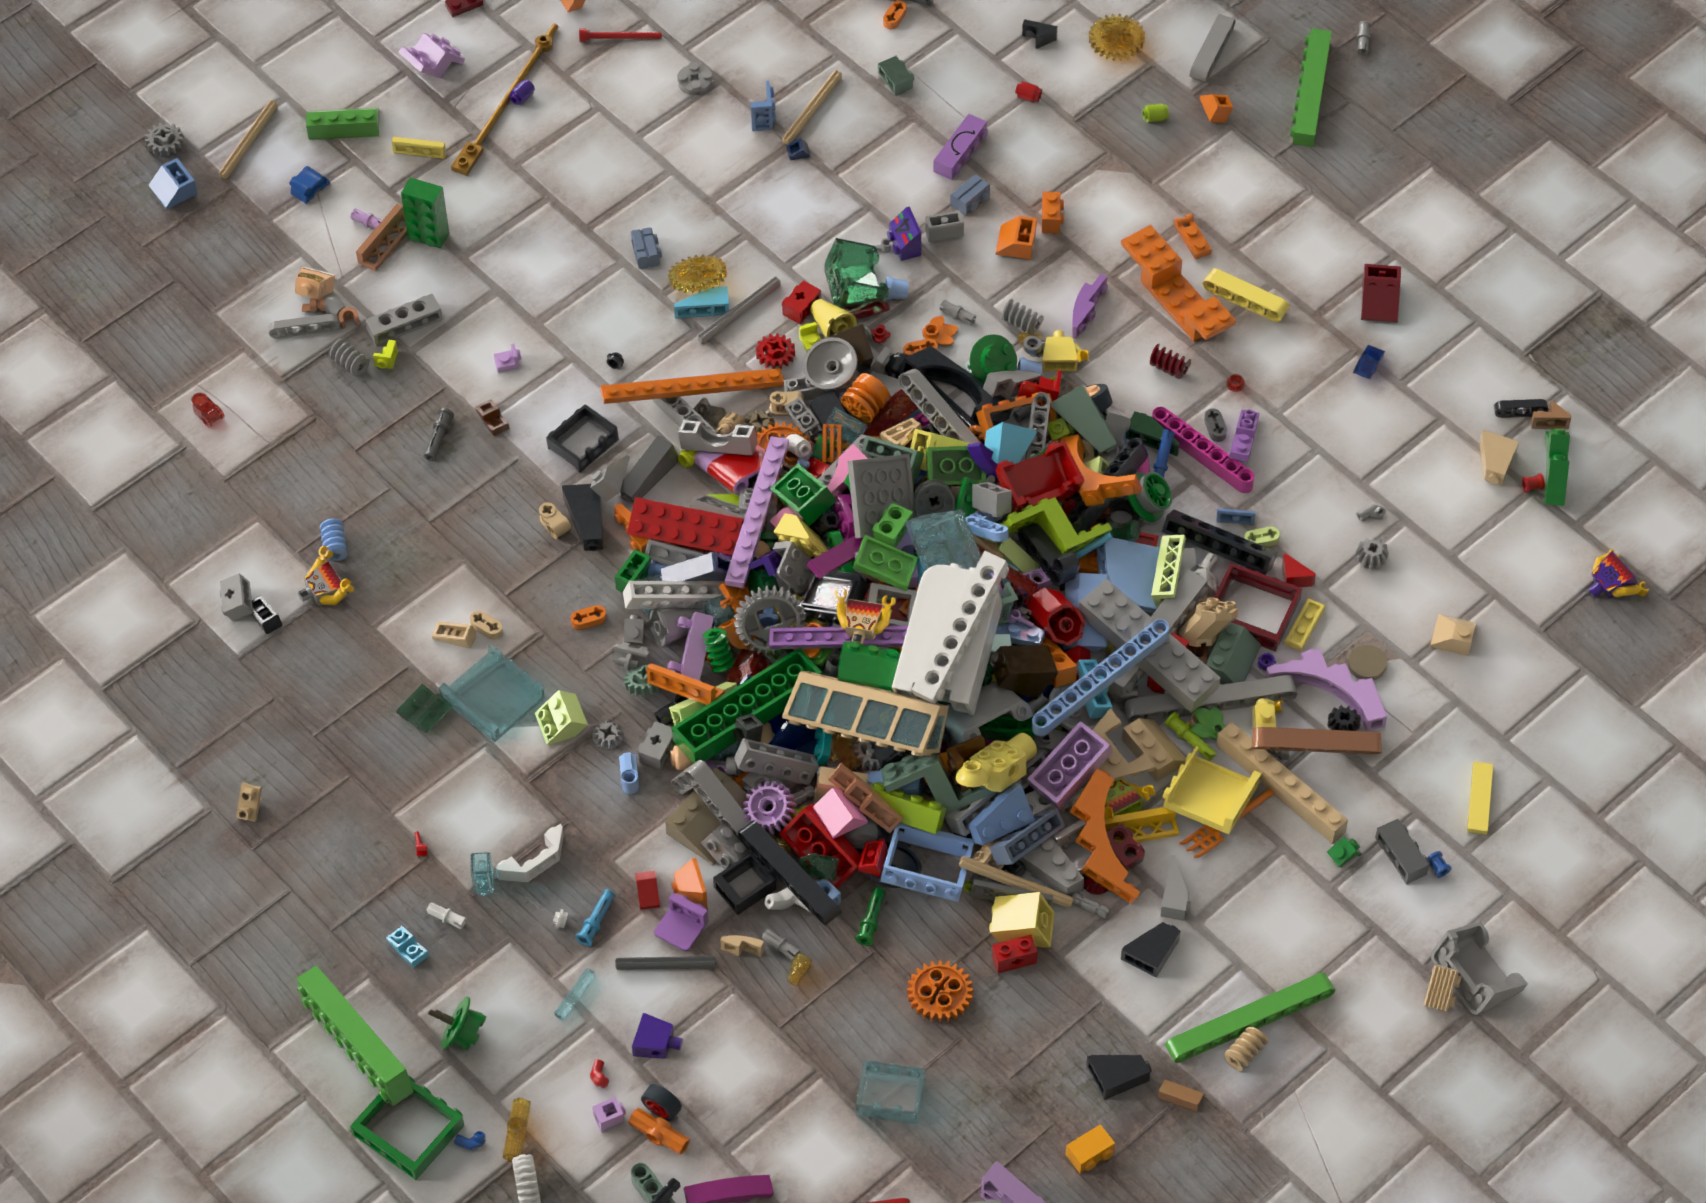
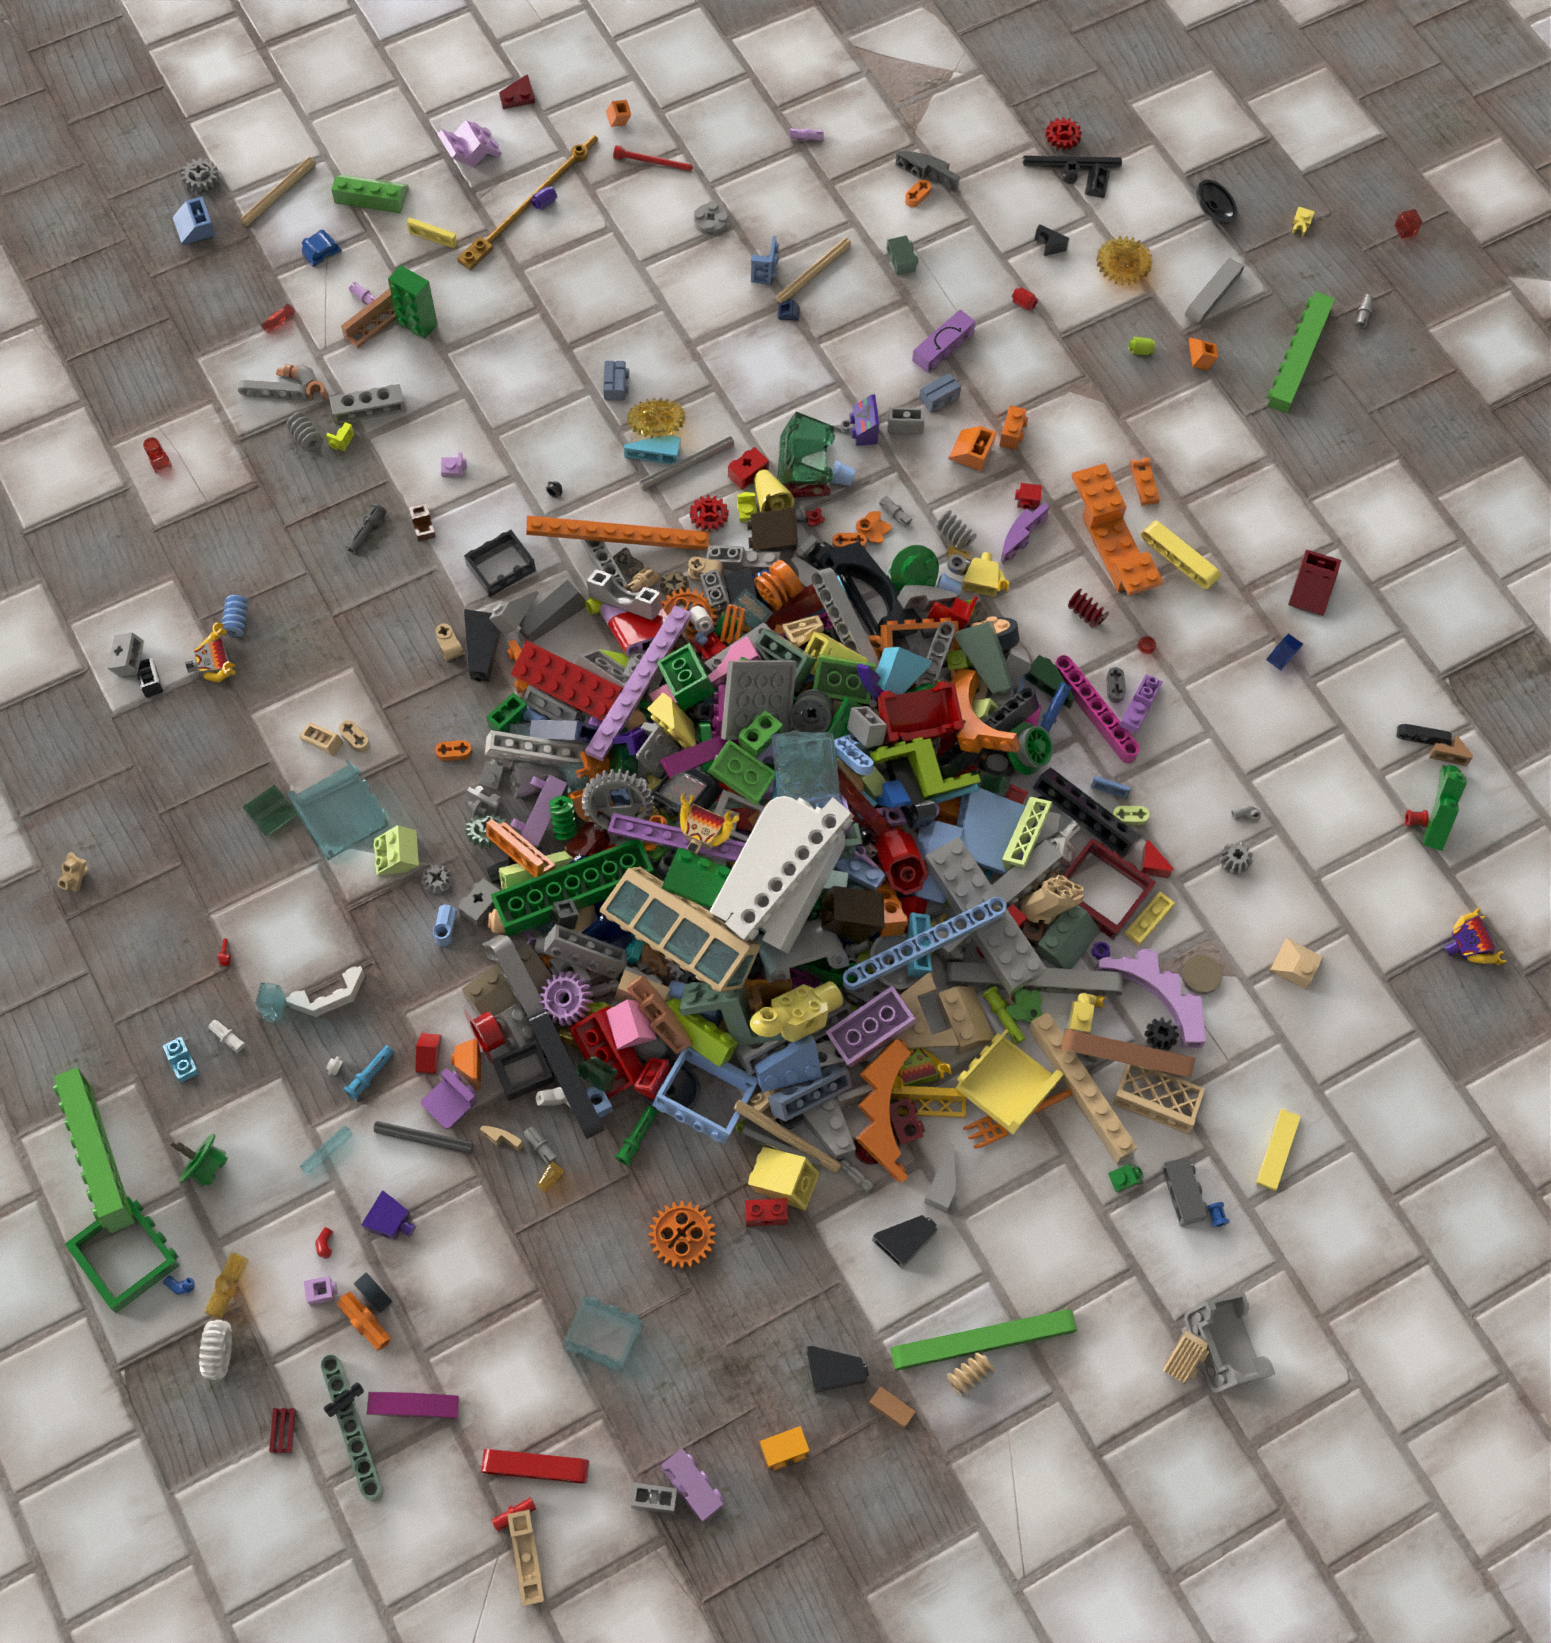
camera: 10 degrees right, 10 degrees up
light nougat torso [295,266,335,299] -> none
light grey dish [803,337,858,390] -> none
tan slope [1479,430,1519,486] -> none
none -> clear red pin [261,303,295,333]
none -> red hose [464,1010,505,1064]
none -> blue slope [875,780,911,808]
none -> red brick [1014,483,1042,510]
none -> tan fence [1112,1064,1205,1135]

